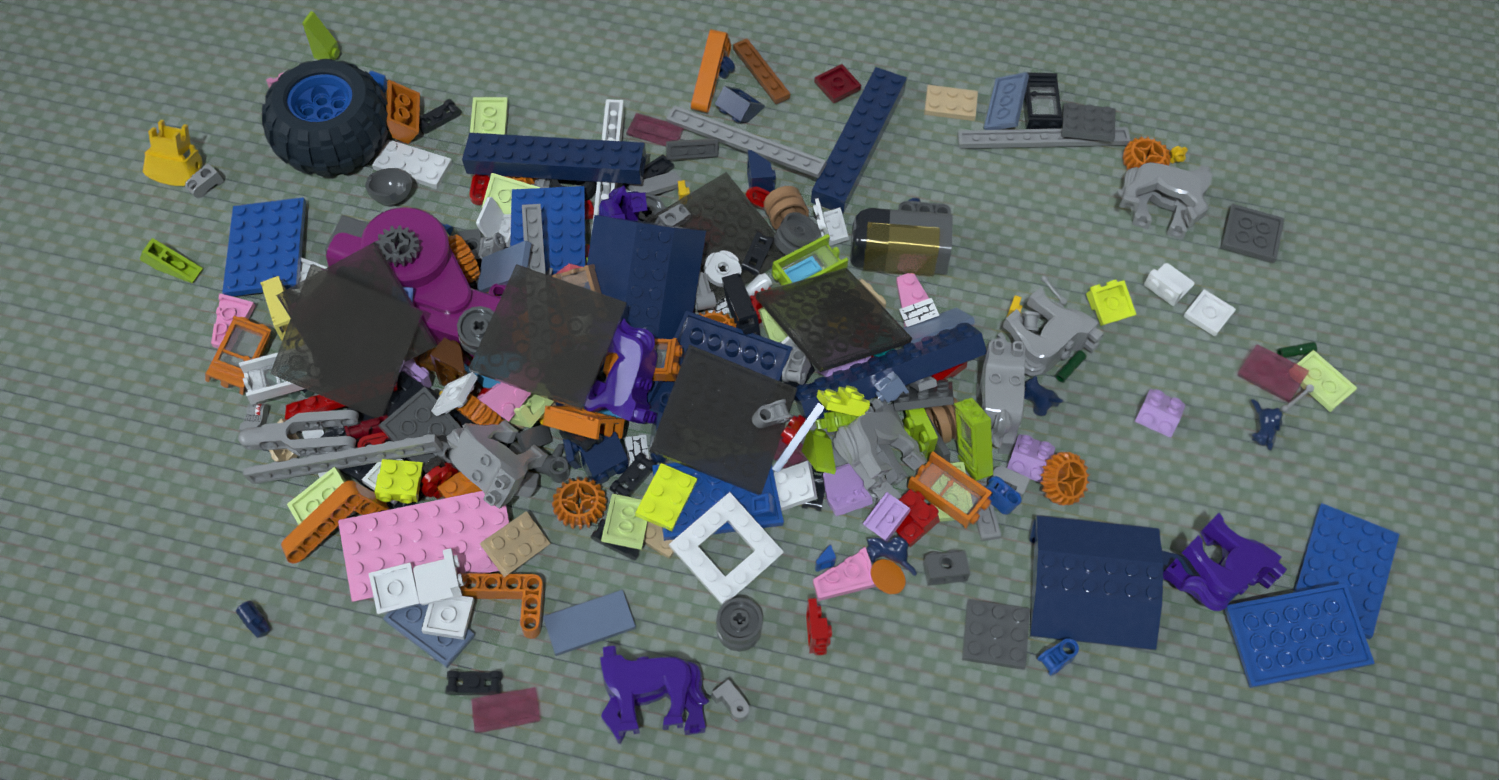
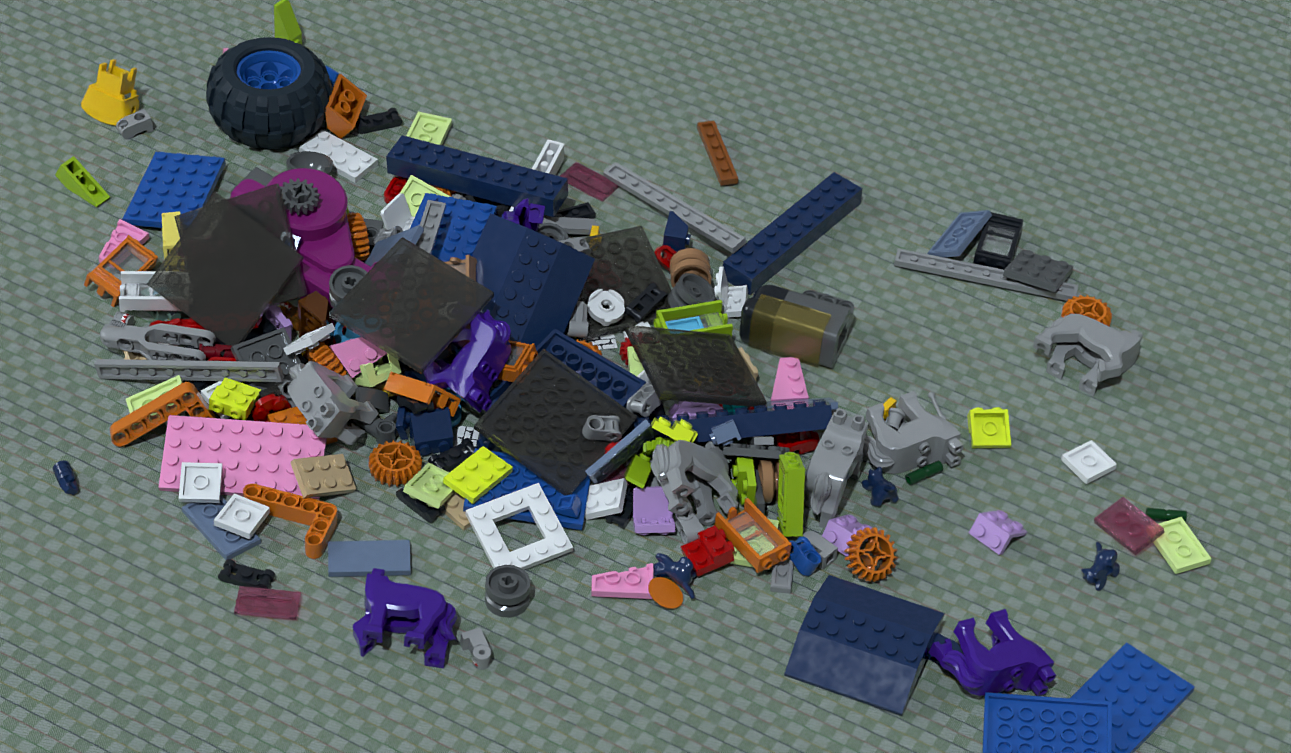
camera: 15 degrees right, 15 degrees down
white bracket [413,548,464,605] -> none
dark grey tile [666,138,719,160] -> none
orange beam [691,29,731,113] -> none
slope [715,86,765,123] -> none
dark blue wheel [718,56,735,78] -> none
black door [722,273,761,336] -> none
red plate [806,598,832,656] -> none
dark red plate [814,64,862,104] -> none
blue slope [815,545,836,572] -> none
lavender plate [863,492,911,542] -> none
white sticker [899,298,939,327] -> none
dark grey brick [923,550,970,586] -> none
tan plate [924,85,978,121] -> none
dark grey plate [962,599,1030,670] -> none
blue piece [1037,639,1079,676] -> none
white bracket [1144,263,1194,307] -> none
yellow plate [1170,146,1188,163] -> none
dark grey plate [1221,204,1285,263] -> none
light grey hinge [1281,384,1314,412] -> none

